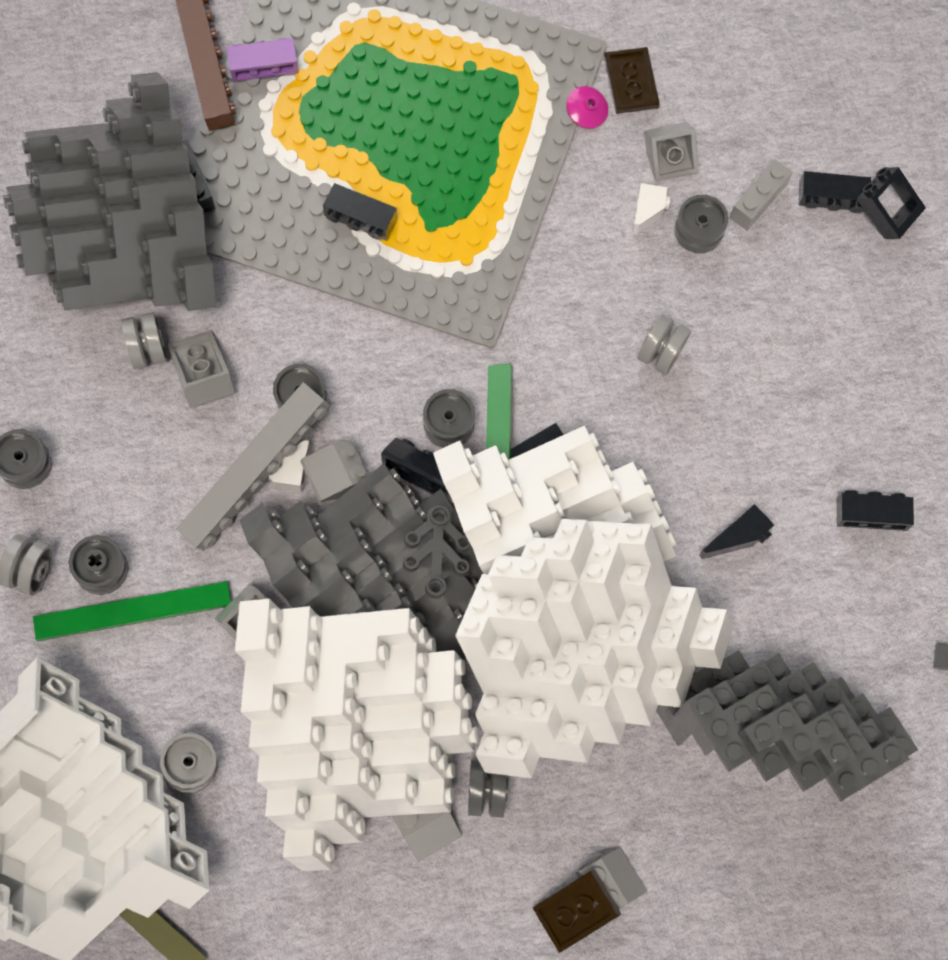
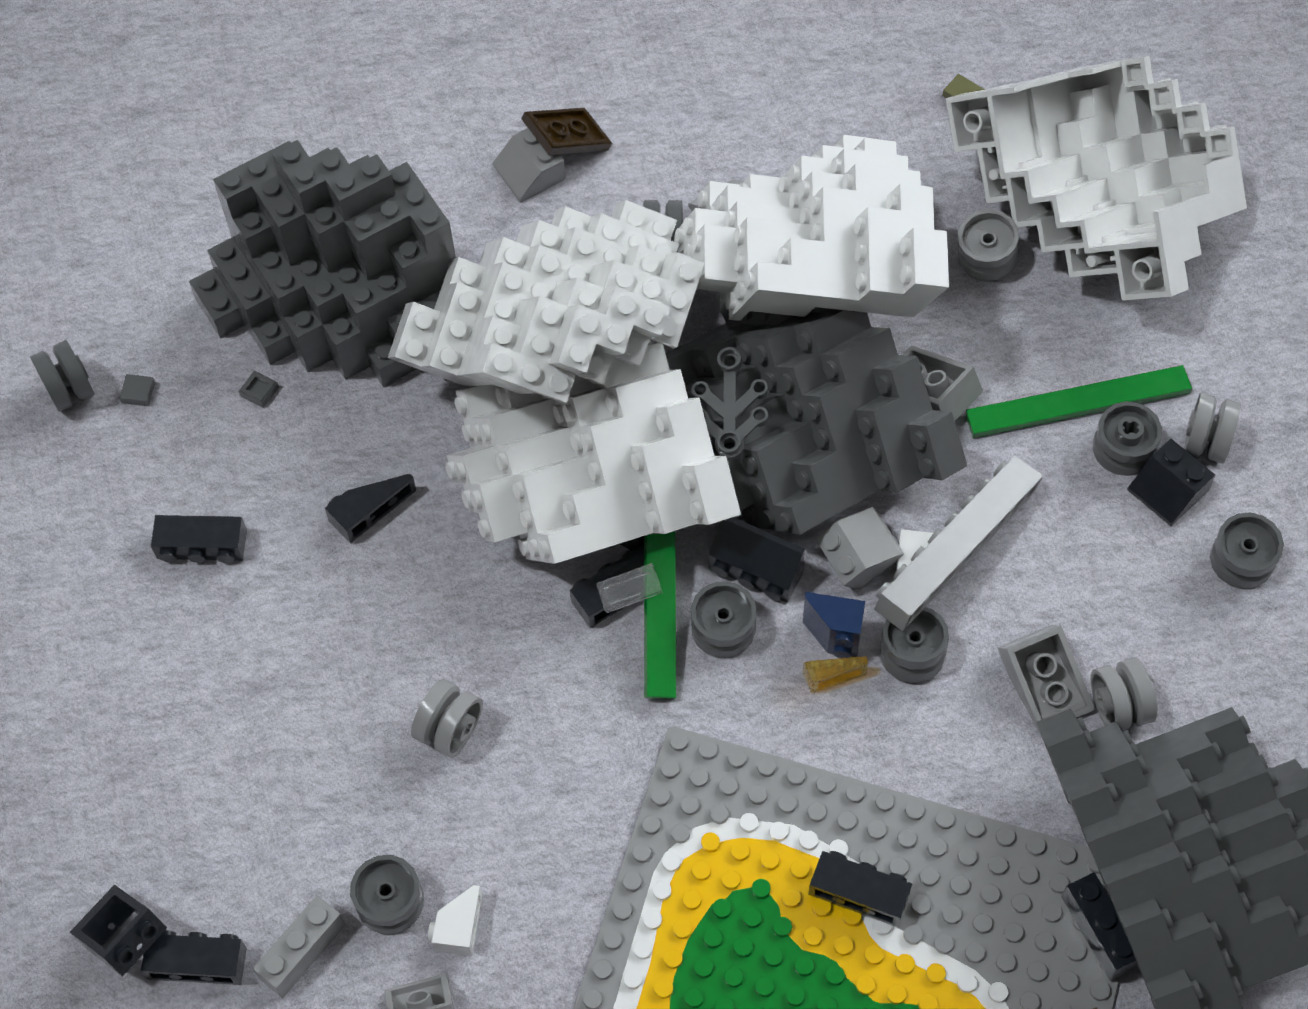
camera: 175 degrees left, 10 degrees down
none -> dark grey tile [238,370,279,408]
none -> clear tile [596,563,663,613]
none -> dark blue slope [802,592,866,659]
none -> clear yellow slope [803,656,868,693]
none -> black slope [1127,439,1215,526]

